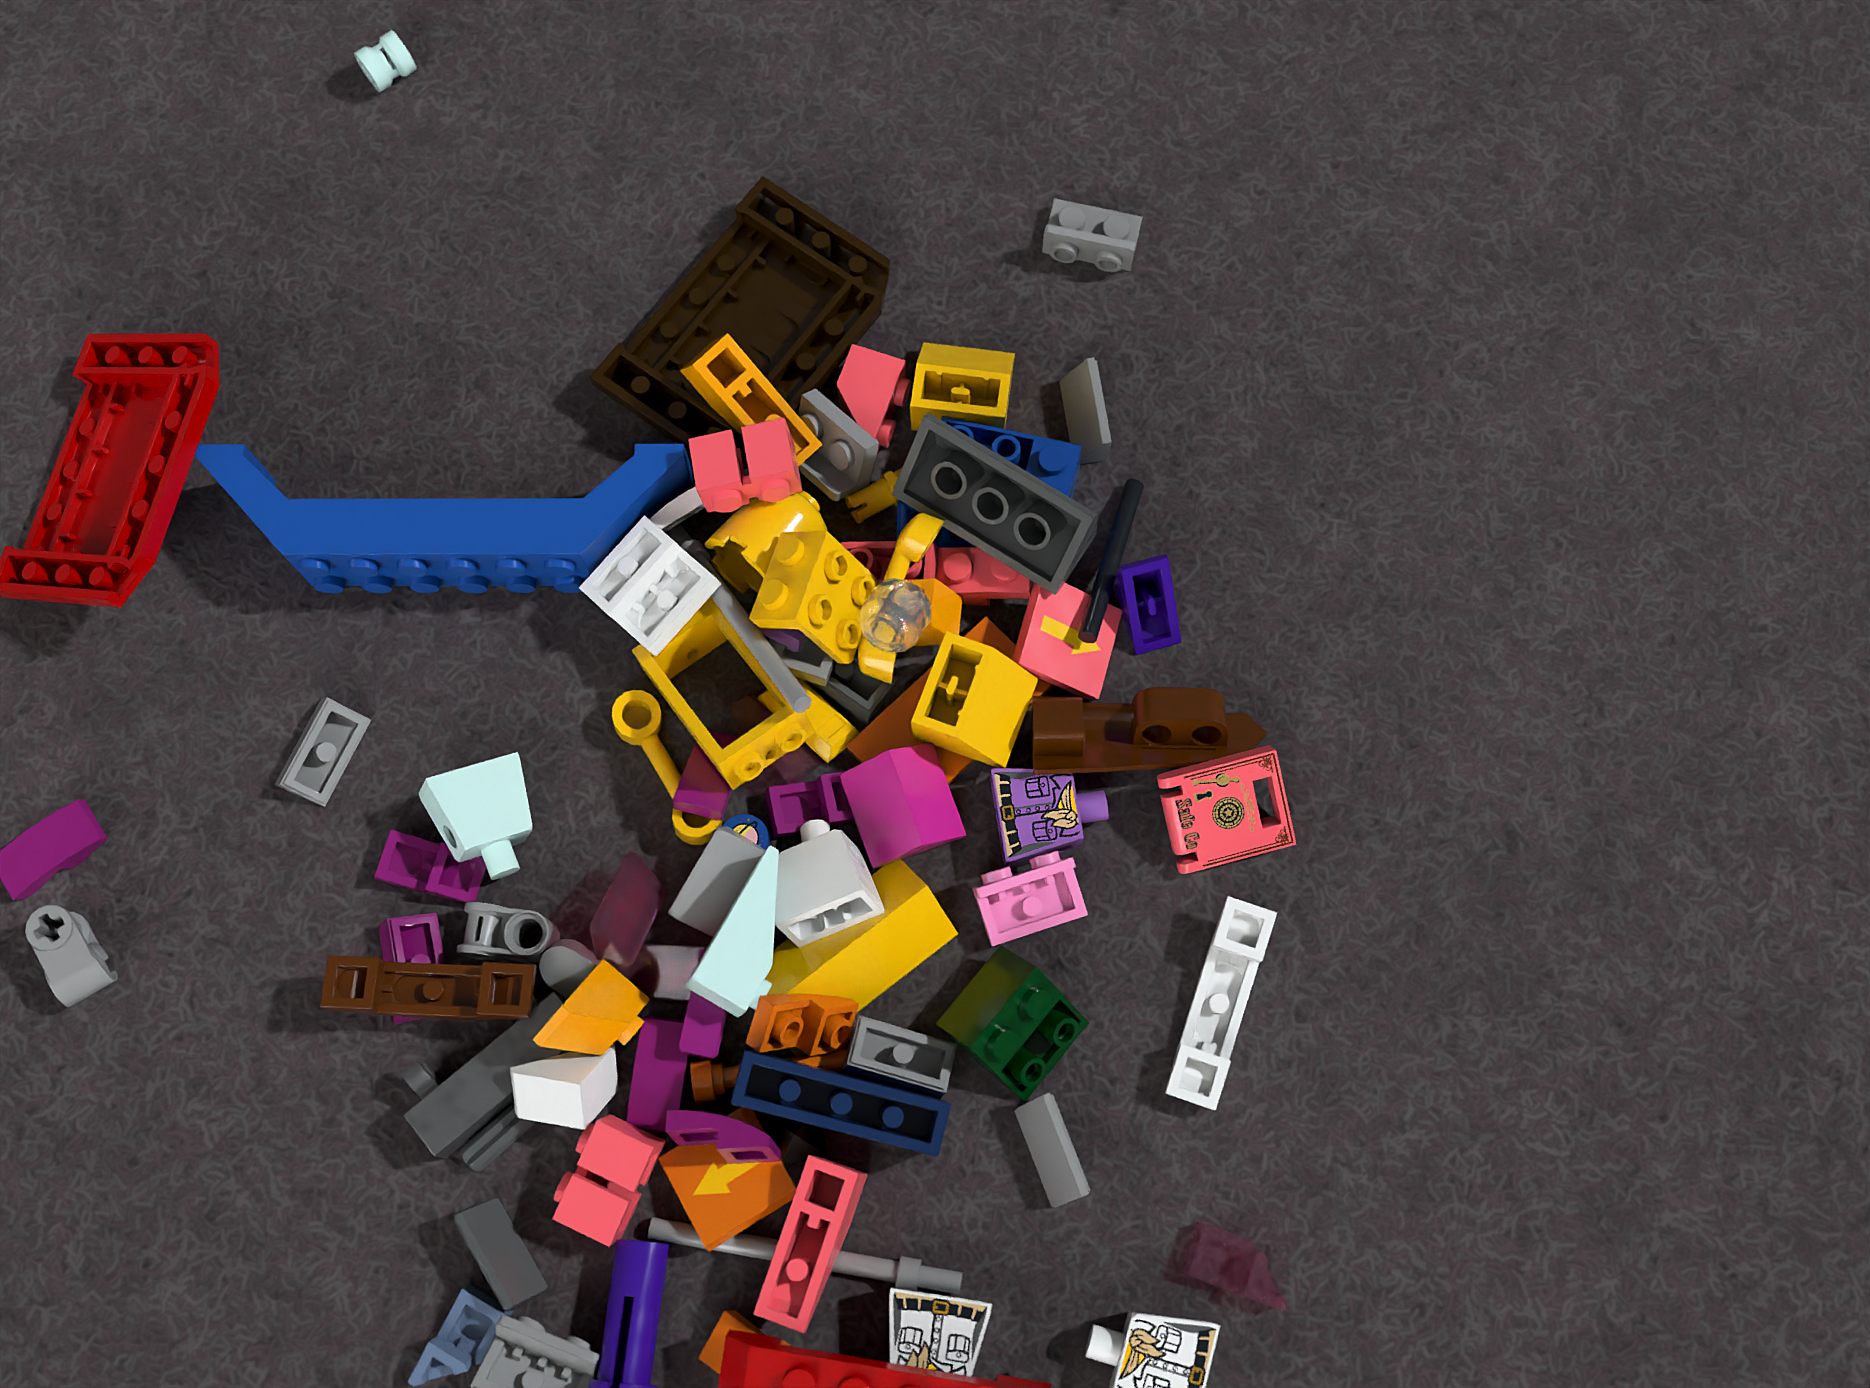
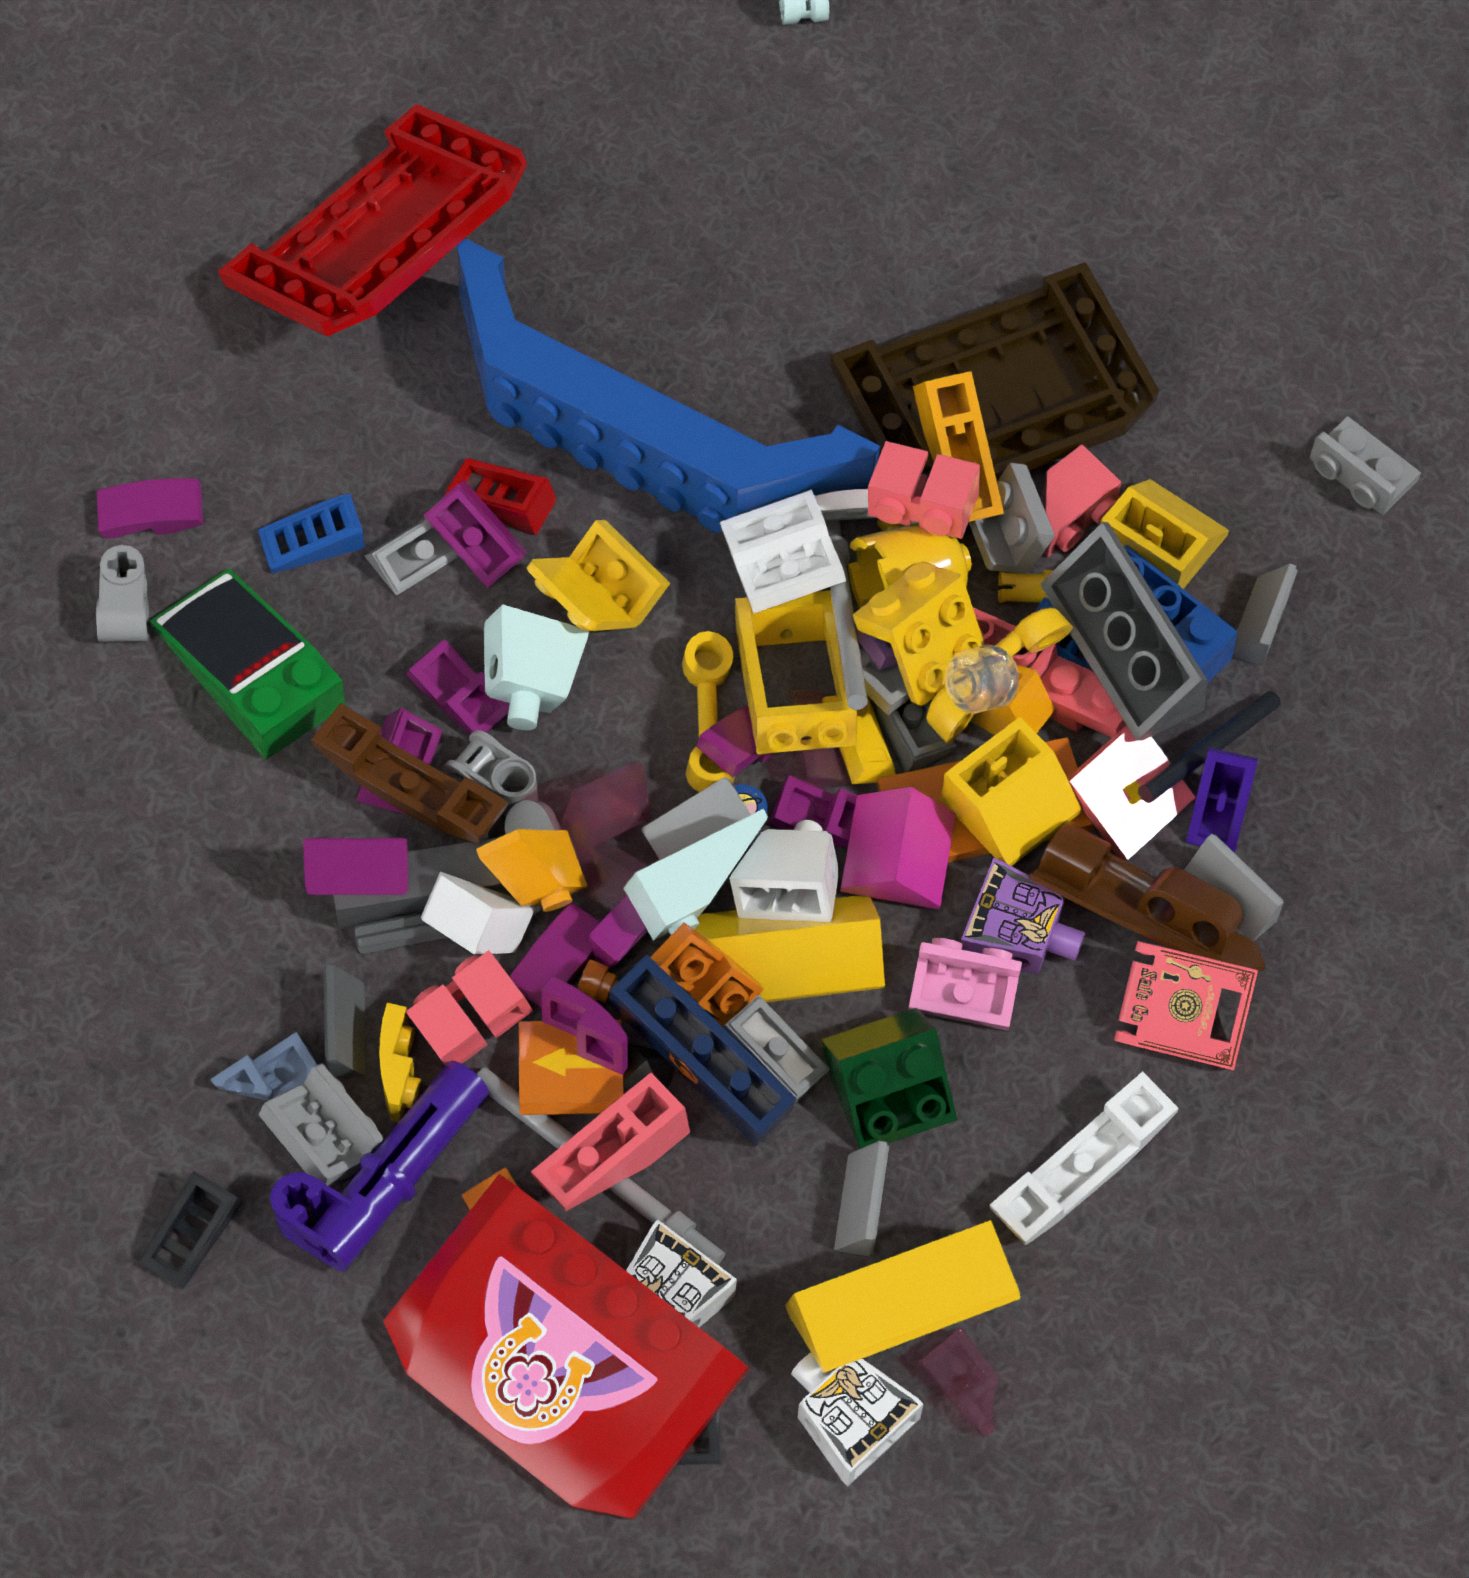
camera: 25 degrees right, 10 degrees down
none -> slope [150,568,346,760]
none -> blue slope [258,493,365,574]
none -> magenta slope [303,838,409,895]
none -> yellow slope [379,1003,421,1122]
none -> magenta slope [423,481,527,588]
none -> red slope [444,457,556,535]
none -> yellow bracket [527,520,670,631]
none -> yellow slope [785,1220,1021,1373]
none -> light grey slope [1184,834,1284,941]

